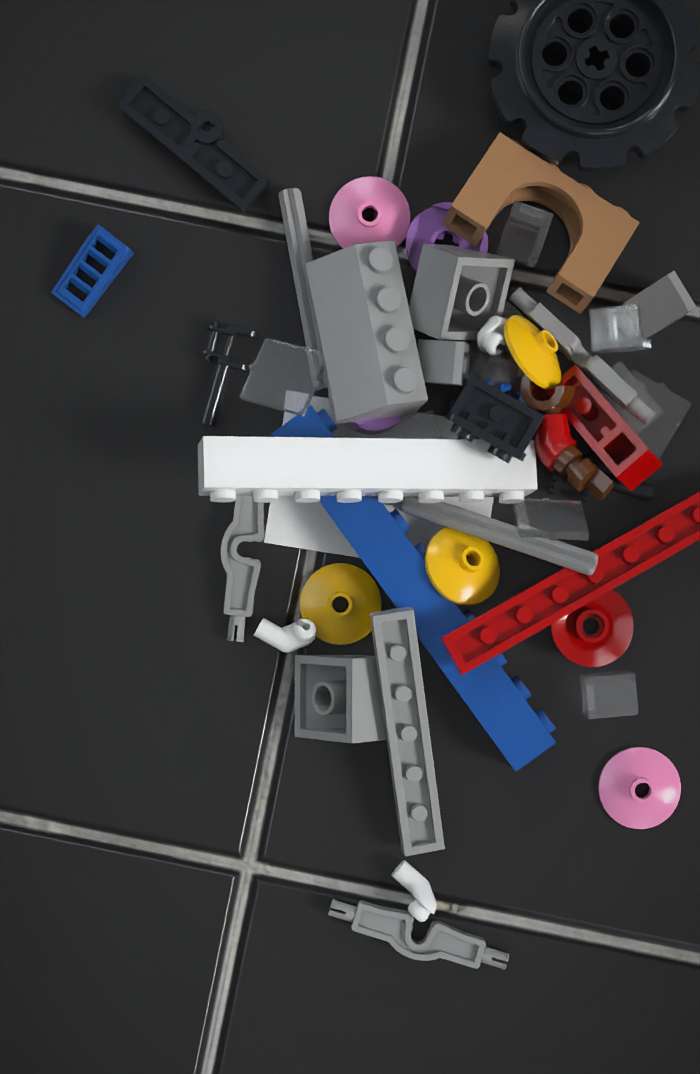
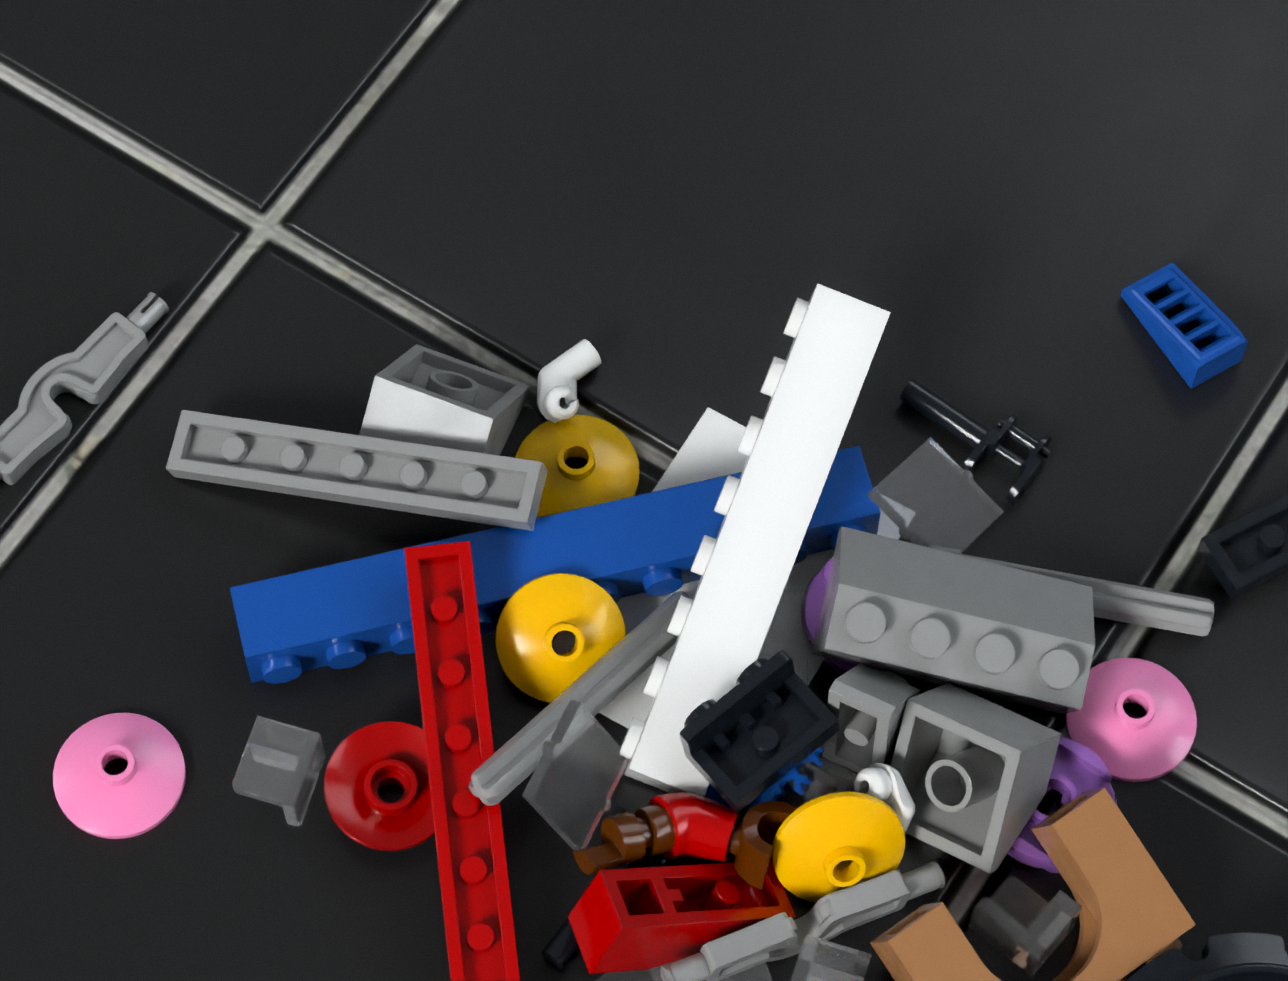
camera: 110 degrees right, 25 degrees down
light grey piece [221,496,264,642] -> none
white arm [391,860,437,922] -> none

